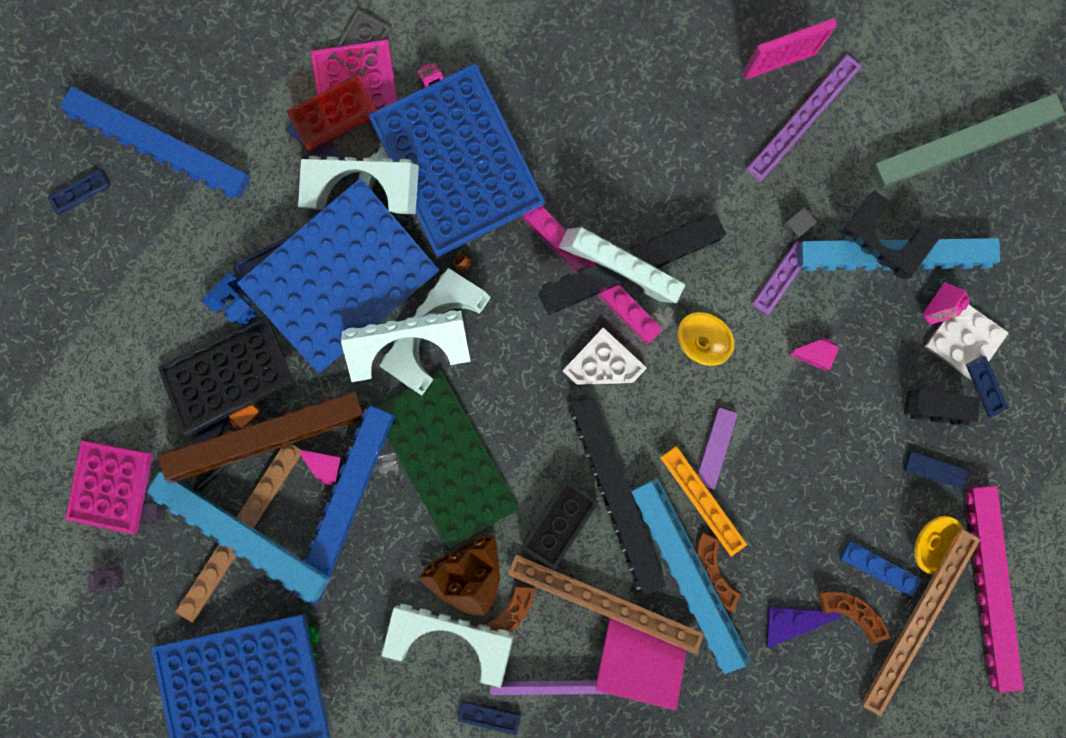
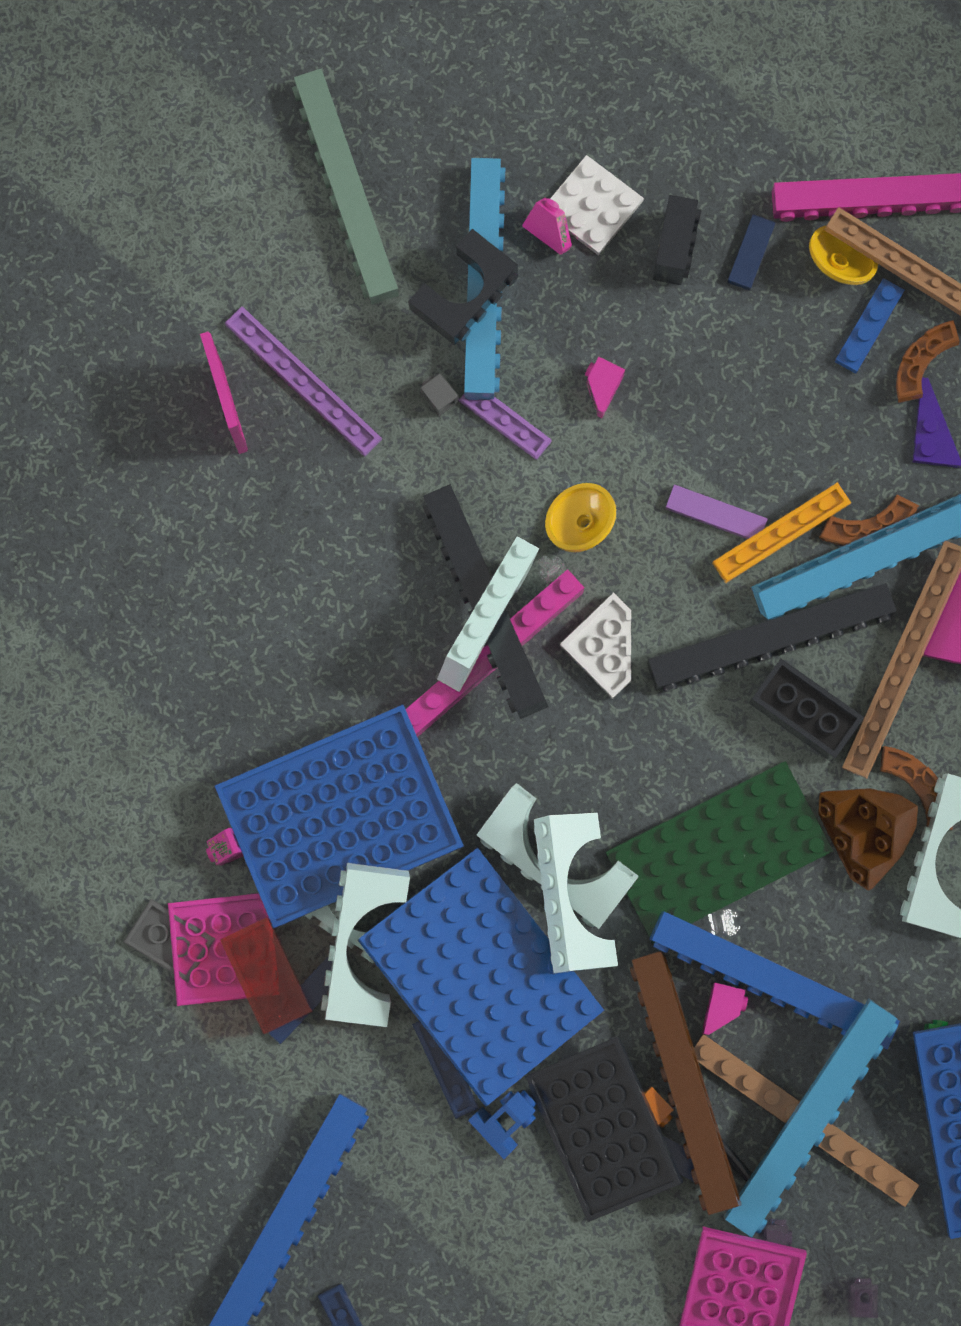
camera: 80 degrees left, 5 degrees down
dark orange plate [453,253,471,272] -> none
dark blue tile [965,355,1008,417] -> none

